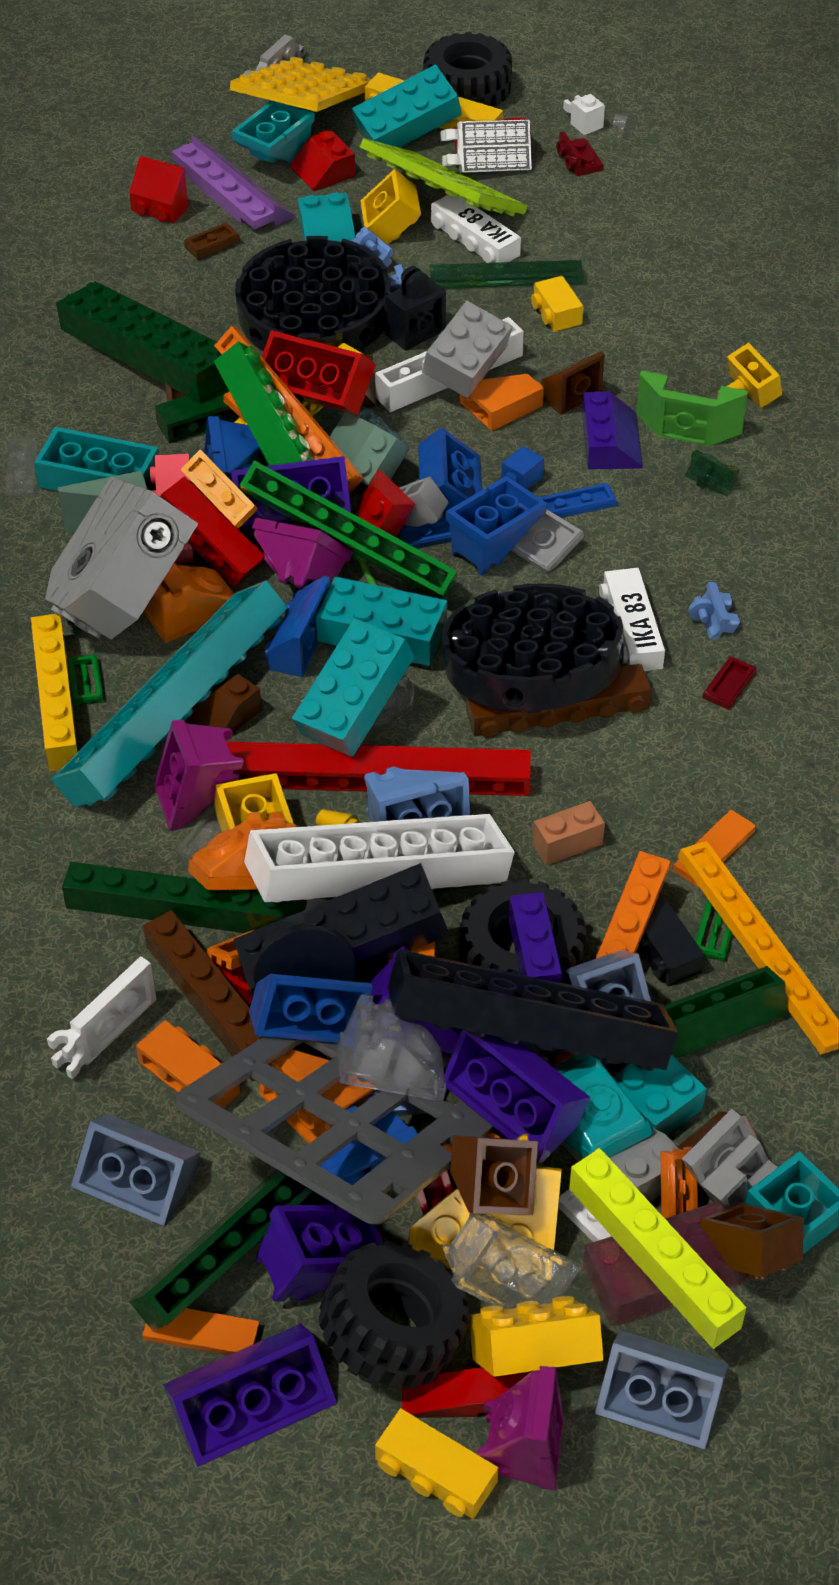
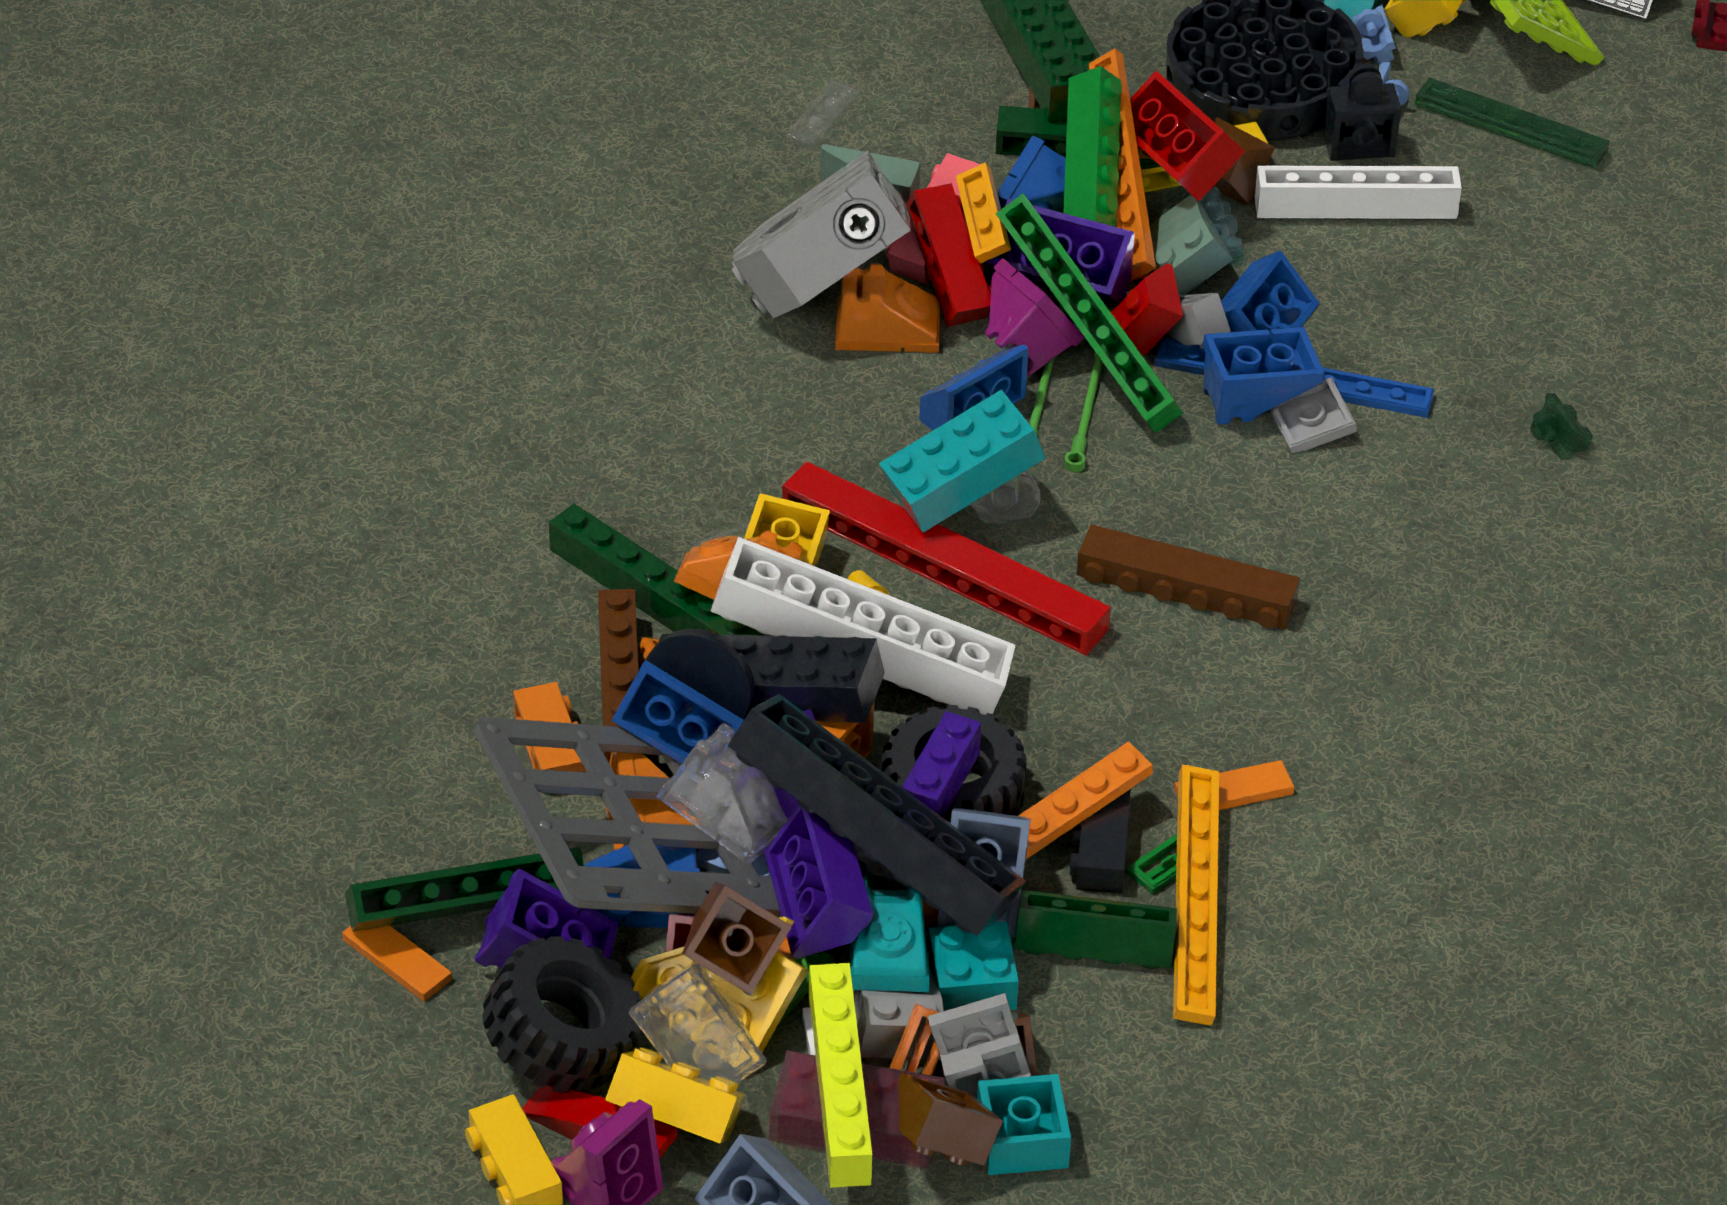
camera: 30 degrees right, 5 degrees down
yellow brick [31,614,78,771] -> none
teal brick [34,427,159,491] -> none
white tile [47,956,157,1079] -> none
teal brick [51,580,288,807] -> none
green tile [67,654,104,707] -> none
sand blue slope [71,1114,201,1226] -> none
magenta piece [154,720,244,831] -> none
dark purple slope [163,1324,337,1467] -> none
reddish brown slope [186,674,262,733] -> none
teal brick [316,577,447,666] -> none
medium blue piece [364,766,470,822] -> none
light grey brick [422,301,513,398] -> none
white brick [431,195,521,268] -> none
black brick [442,583,624,713] -> none
orange slope [460,374,544,431] -> none
blue brick [501,446,544,489] -> none
yellow brick [531,276,583,332] -> none
nougat brick [532,801,605,866] -> none
reddish brown slope [541,351,605,415] -> none
dark purple slope [582,391,642,470] -> none
white brick [599,568,665,671] -> none
bright green slope [637,371,748,446] -> none
medium blue hips [688,582,740,639] -> none
dark red tile [702,656,757,710] -> none
yellow brick [717,343,782,408] -> none

